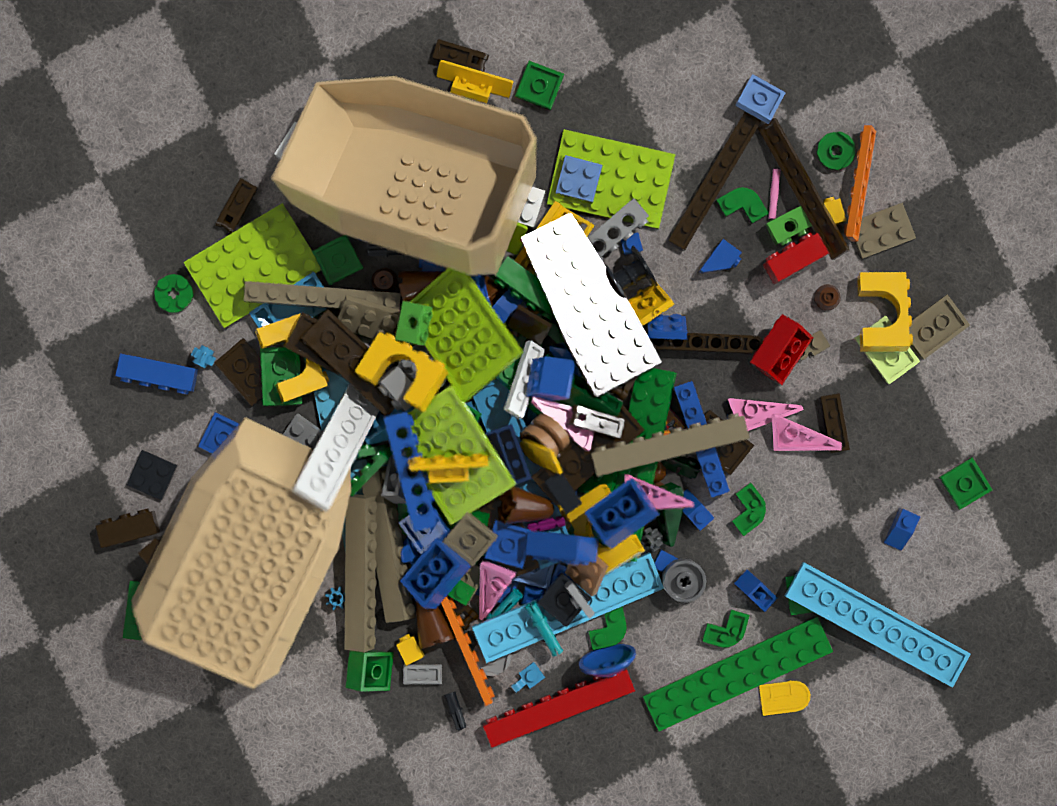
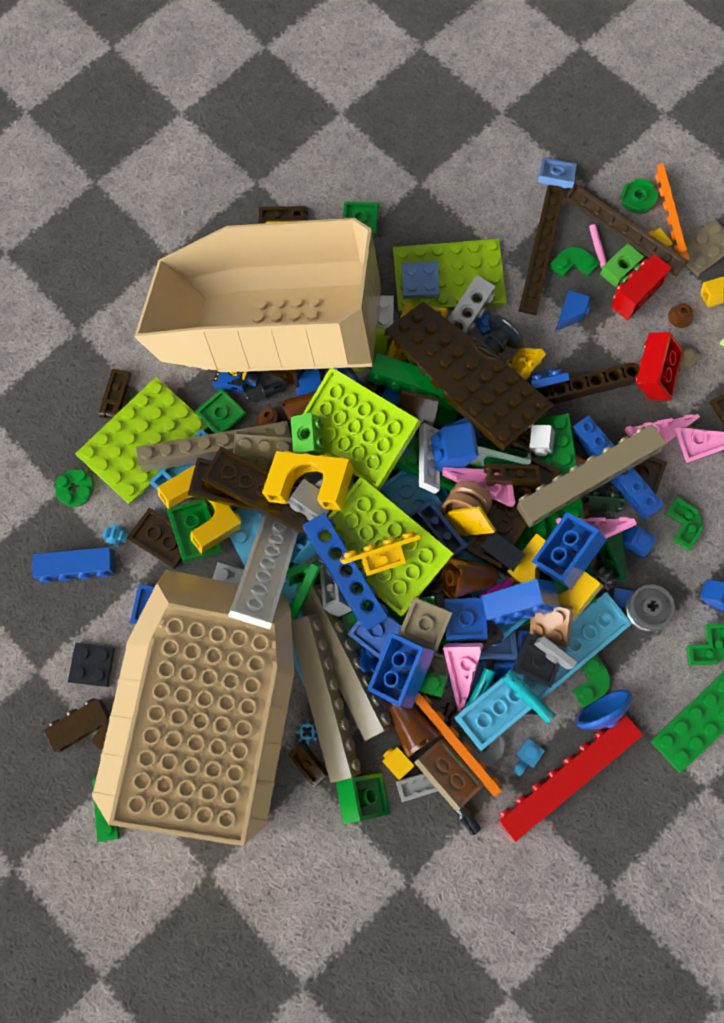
camera: 10 degrees left, 15 degrees down
none -> dark brown plate [288,741,328,788]
none -> dark tan plate [414,738,484,812]
none -> white brick [530,425,555,456]

